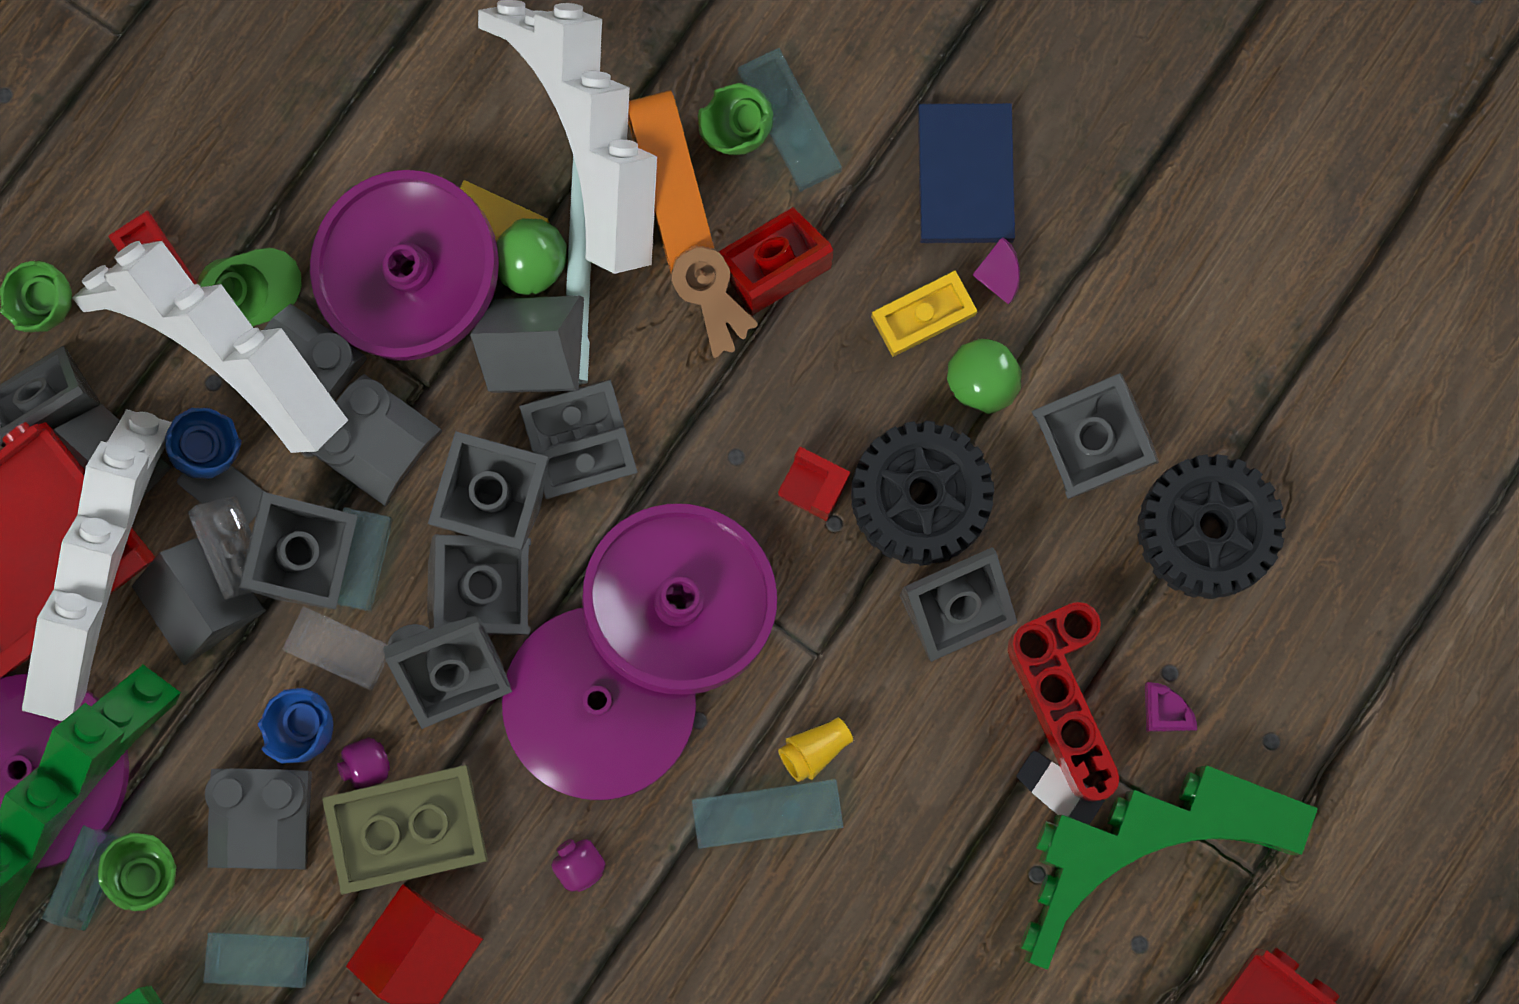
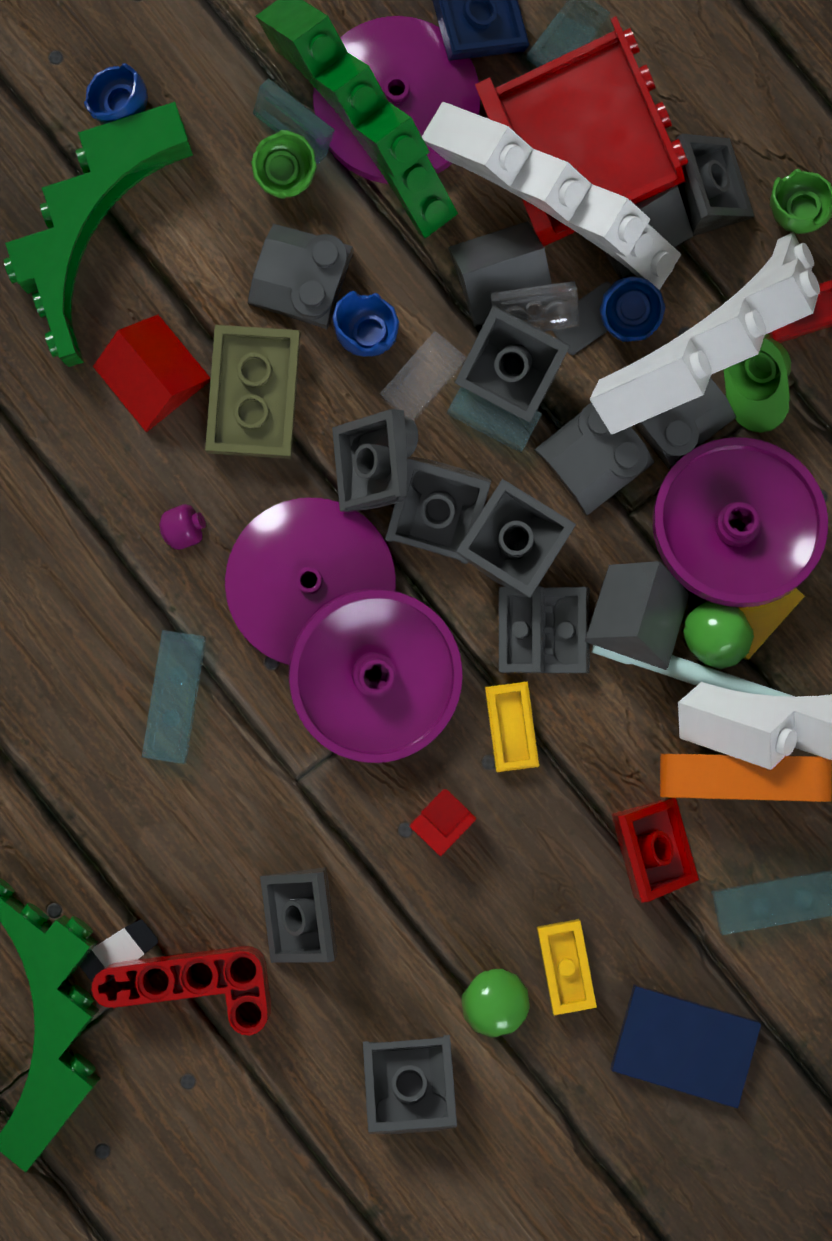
camera: 110 degrees right, 5 degrees up
clear light blue tile [204,932,310,988] -> none
magenta piece [337,737,390,790] -> none
medium nougat piece [671,245,758,358] -> none
bright green hair [698,83,774,155] -> none
yellow cone [778,717,853,782] -> none
black wheel [851,421,994,566] -> none
magenta tile [973,237,1020,305] -> none
black wheel [1137,454,1286,599] -> none
magenta tile [1145,682,1197,732] -> none
none -> yellow tile [485,681,539,772]

